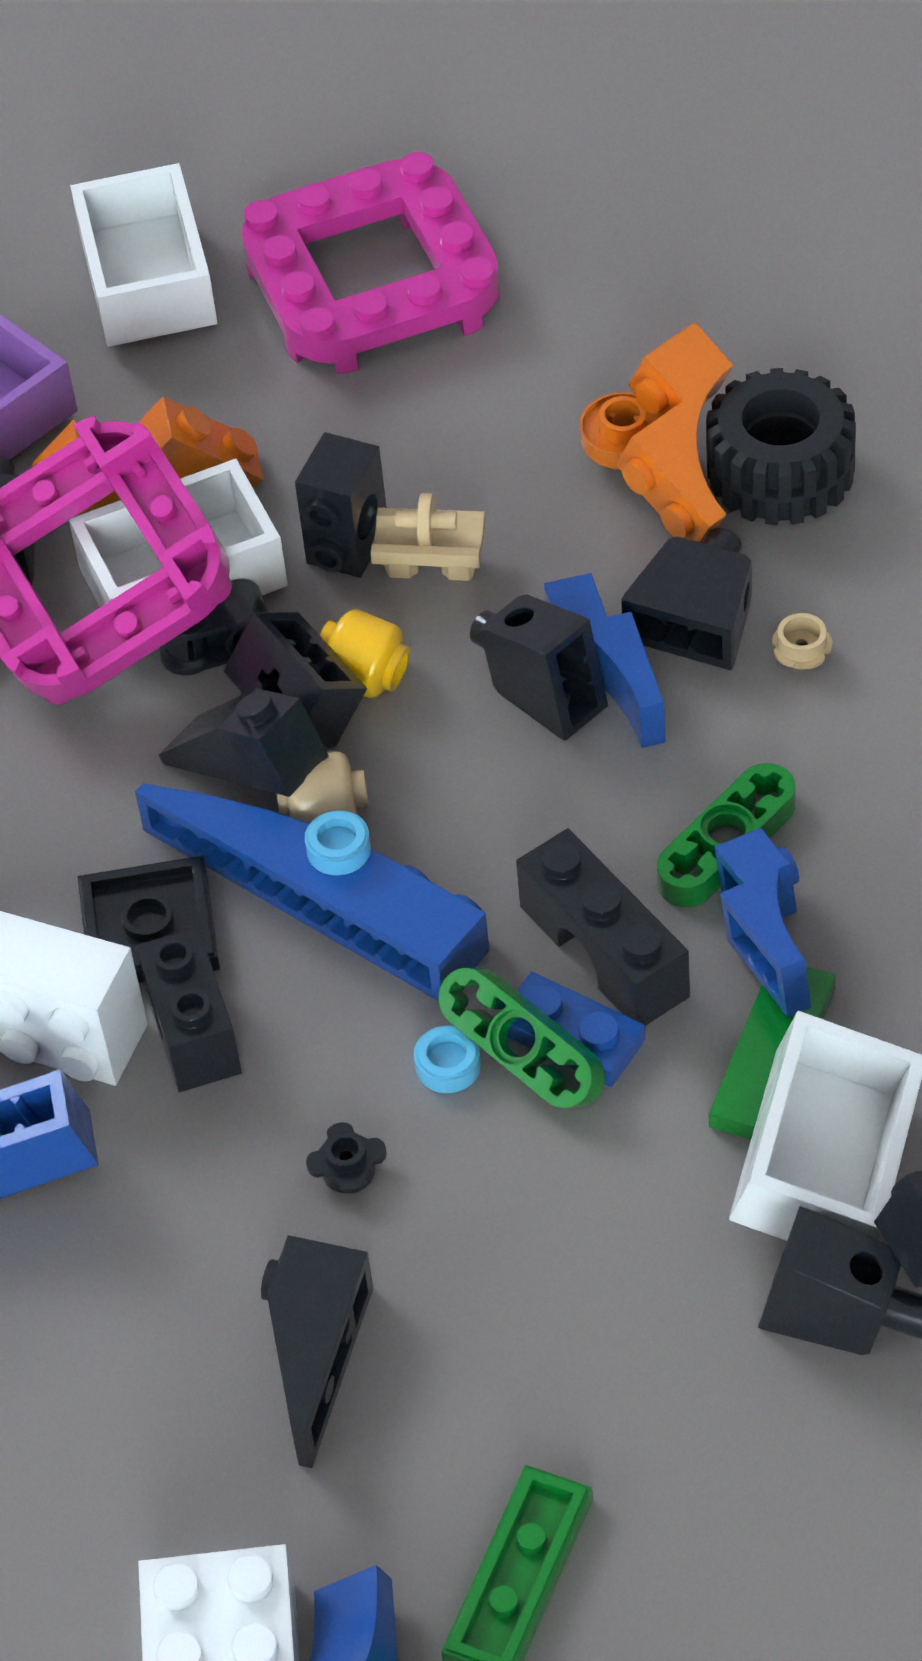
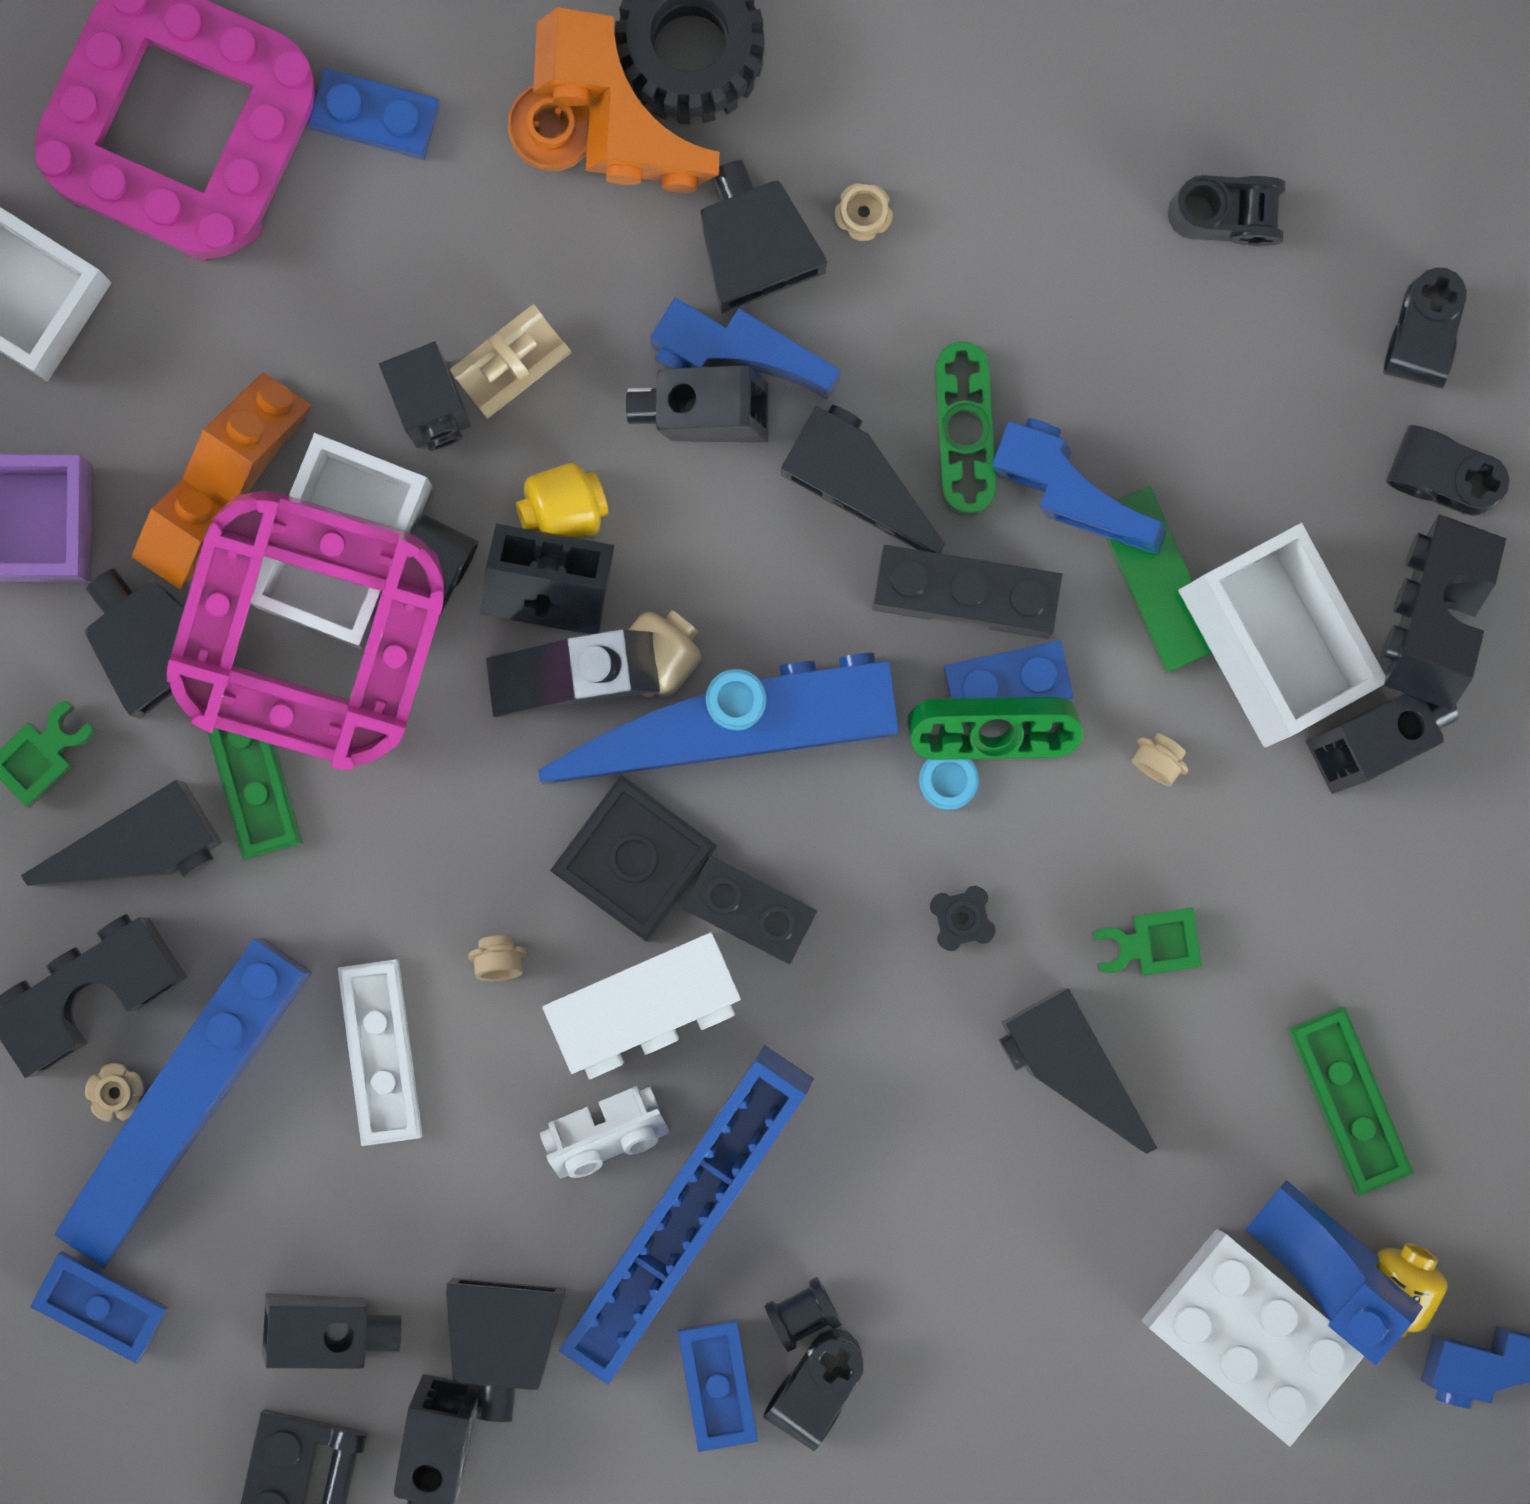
camera: 55 degrees left, 35 degrees up
none -> blue plate [308,68,440,160]
none -> black slope [781,404,945,553]
none -> green plate [1092,907,1202,976]
none -> tan plate [1131,733,1189,787]

